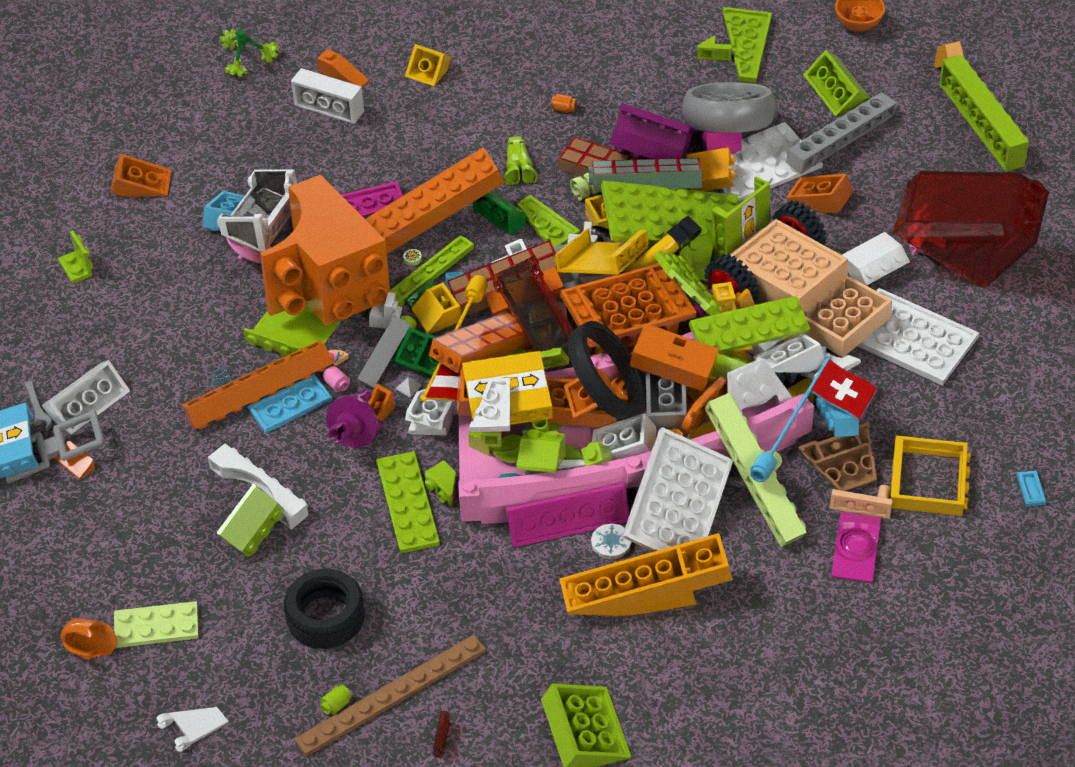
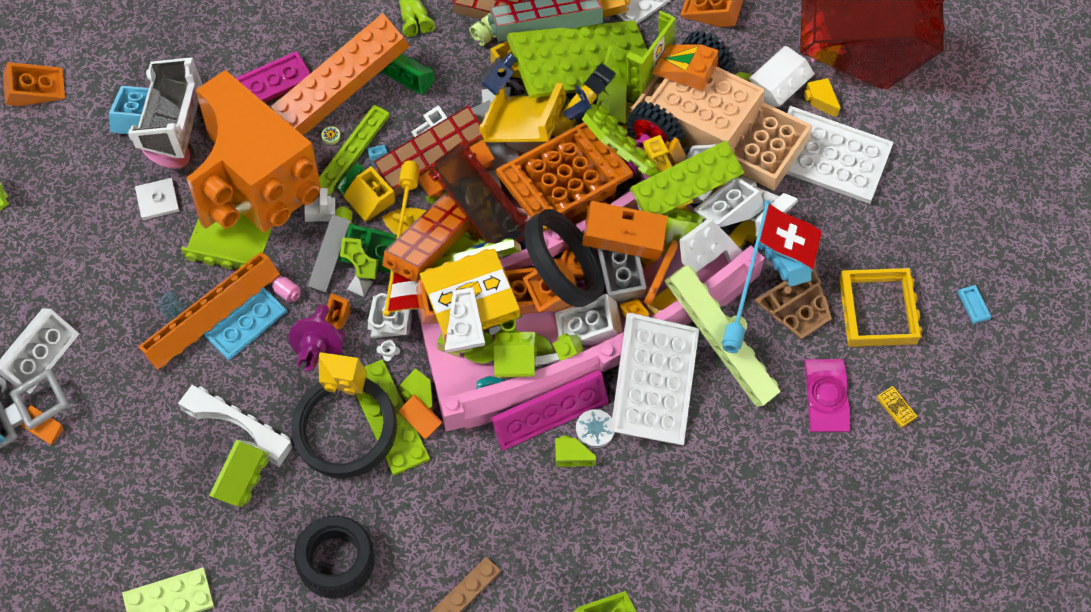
camera: 15 degrees left, 15 degrees up
tile [328,350,349,367] -> none
lime wing [517,195,580,248] -> none
light orange slope [560,533,733,616] -> none
light nougat piece [830,485,893,519] -> none
none -> white plate [135,178,179,220]
none -> black tyre [291,378,397,478]
none -> yellow slope [319,352,367,395]
none -> lime tile [340,237,379,280]
none -> white plate [377,339,400,361]
none -> orange slope [398,394,442,439]
none -> dark blue torso [480,52,518,95]
none -> lime slope [555,436,596,467]
none -> dark blue bracket [563,85,591,125]
none -> orange slope [653,45,719,91]
none -> yellow slope [804,78,840,117]
none -> yellow tile [877,386,917,428]

